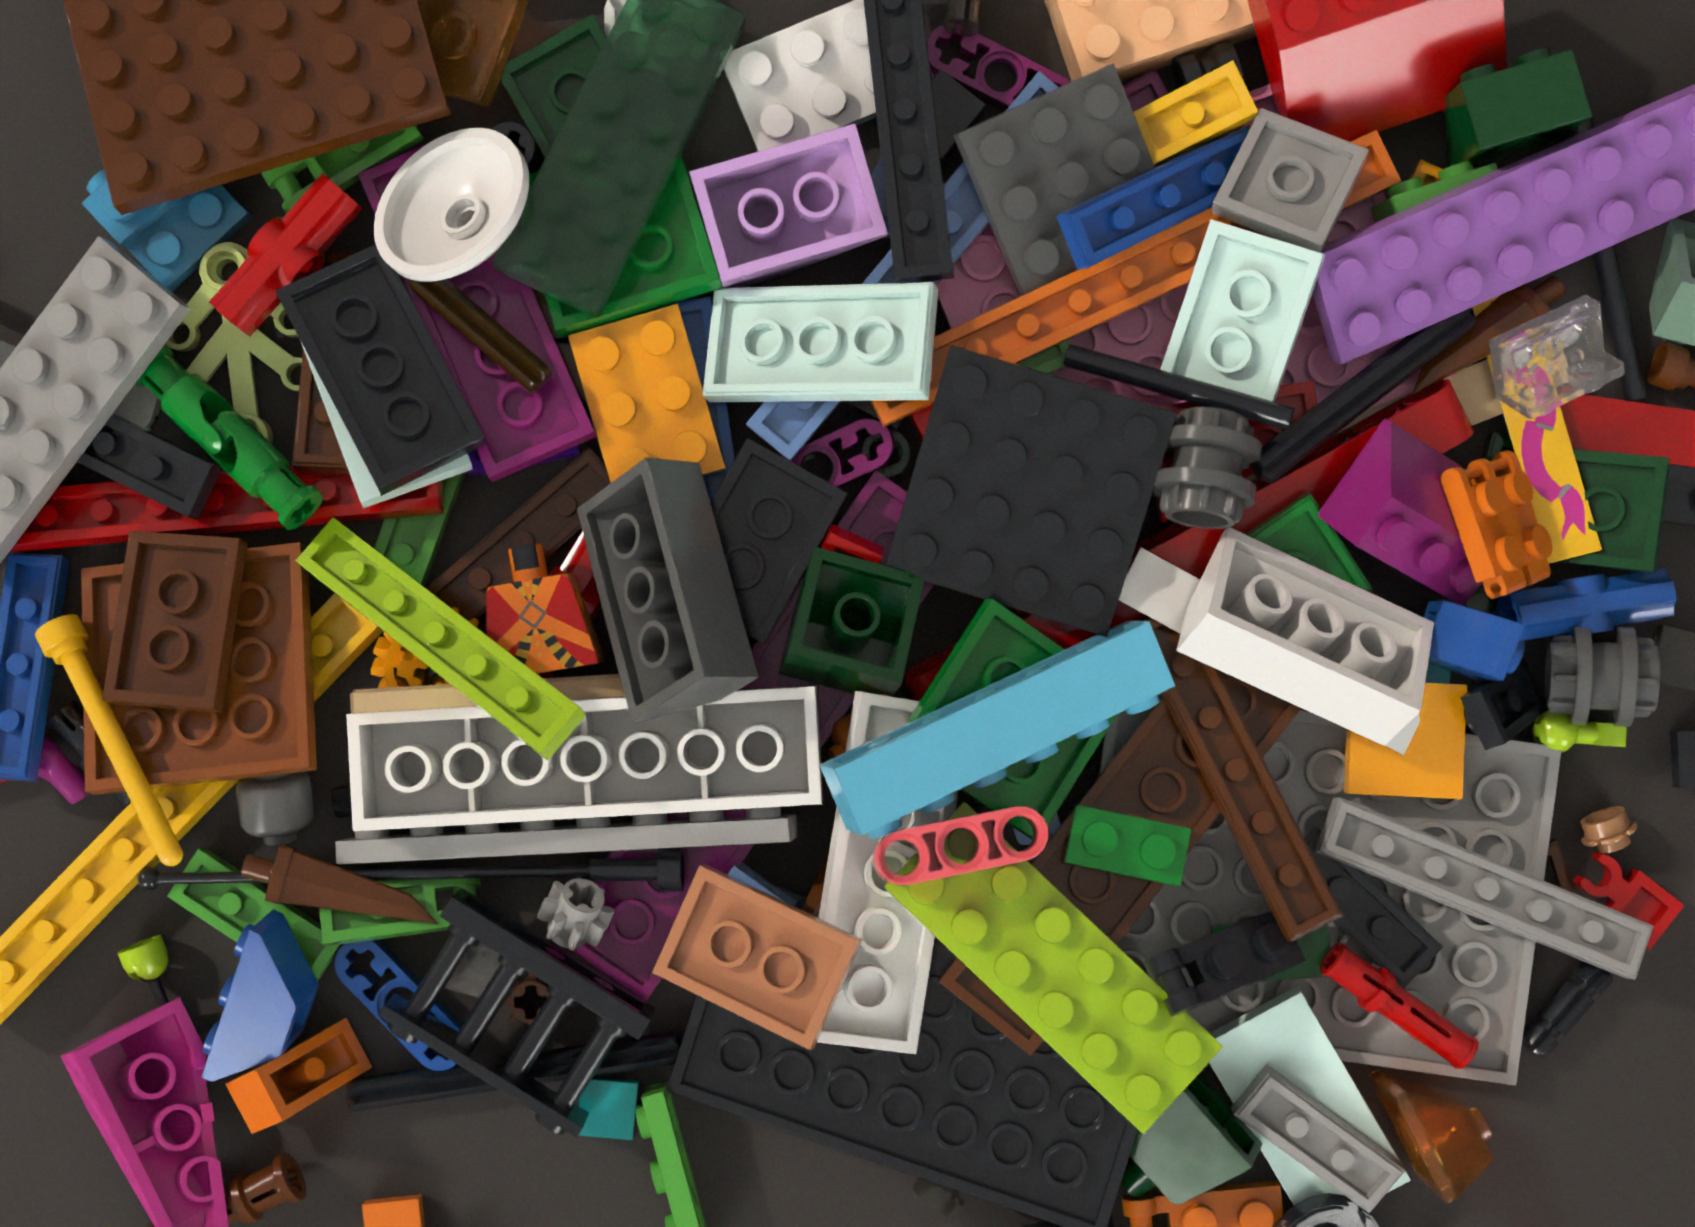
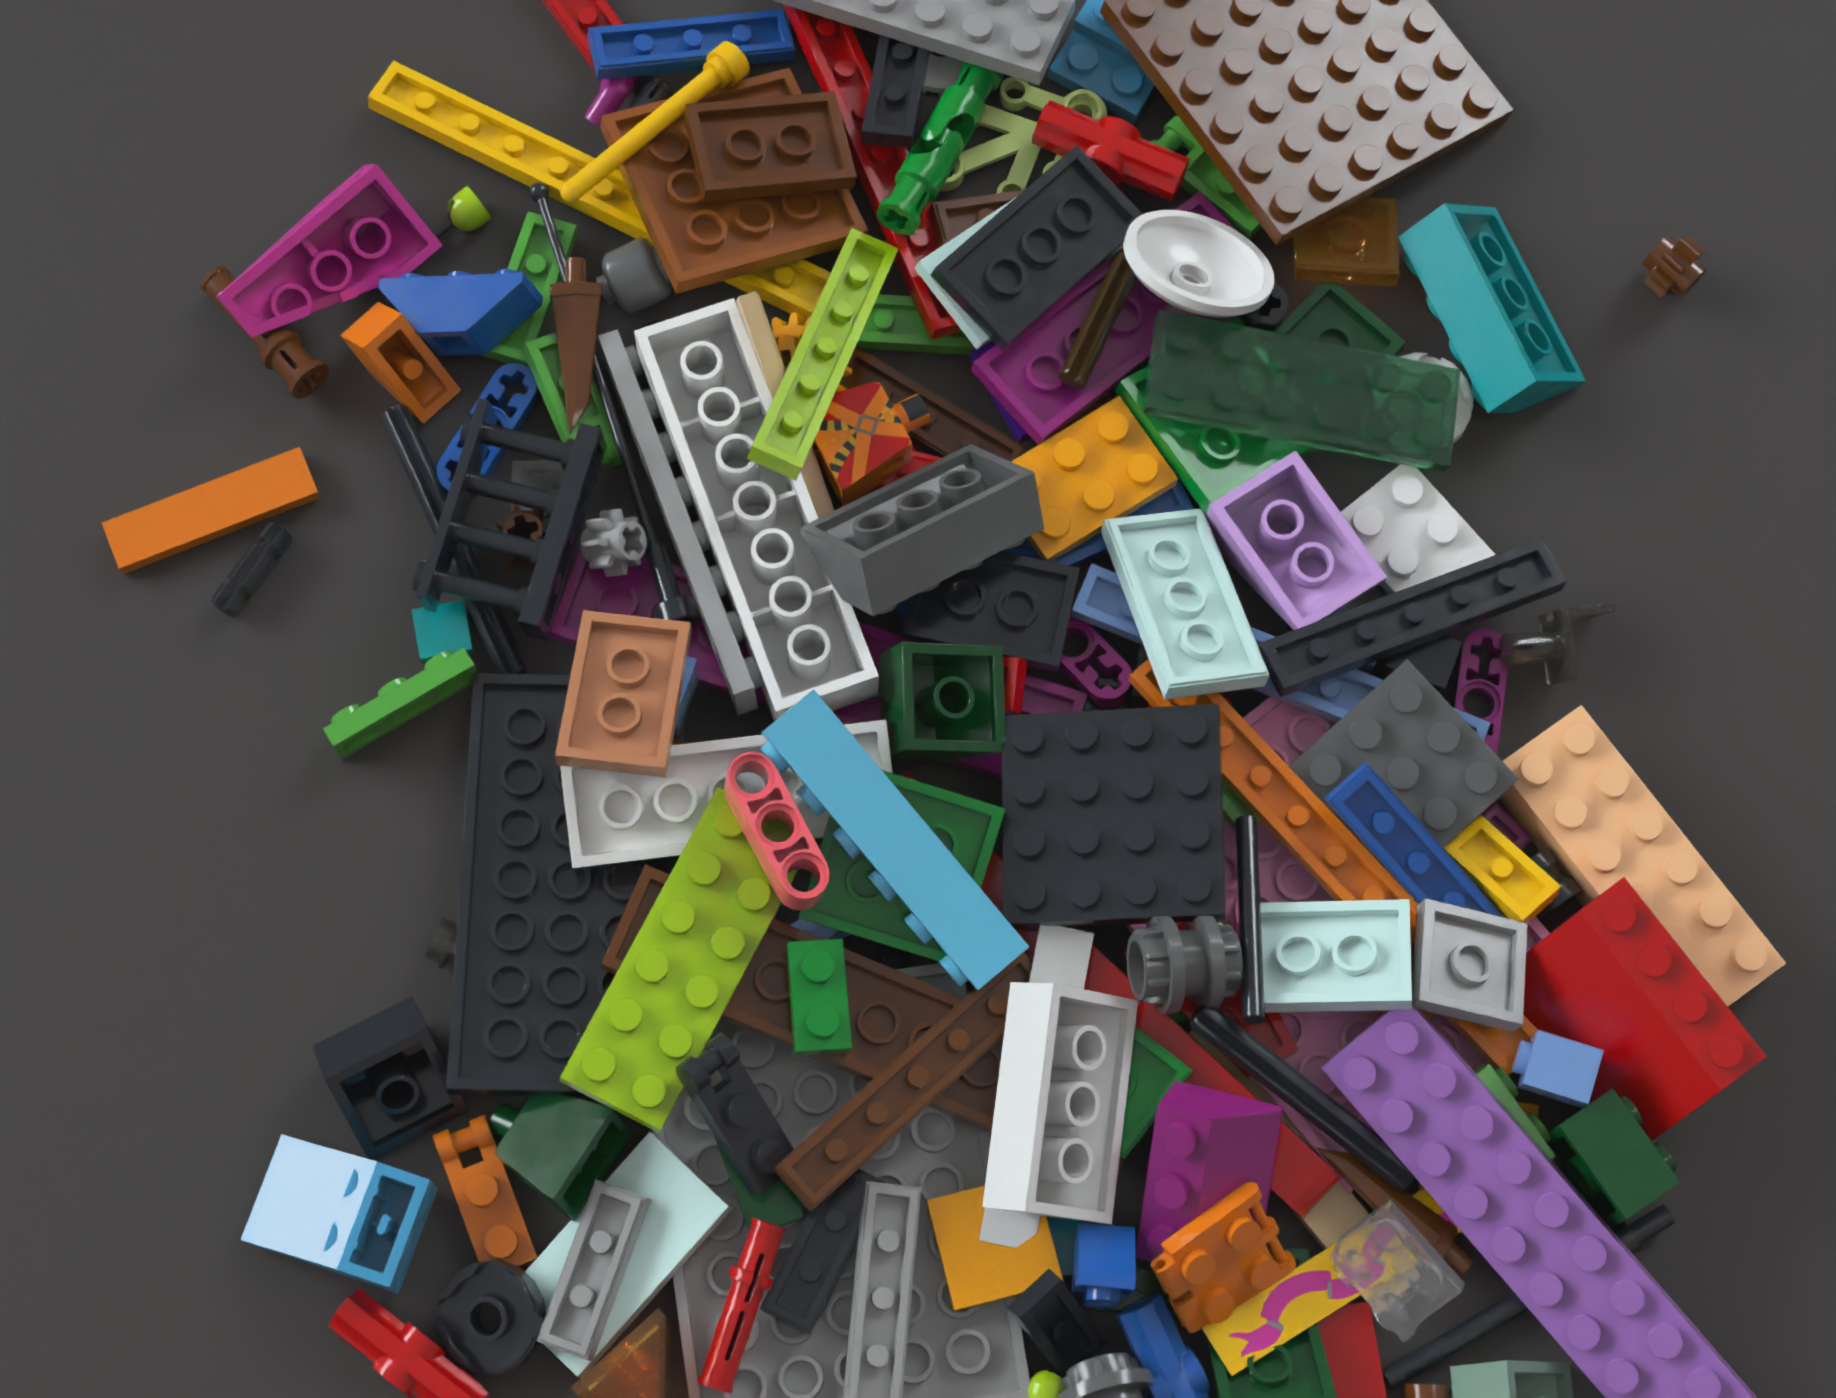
camera: 70 degrees right, 15 degrees down
none -> medium blue brick [1512,1030,1604,1108]

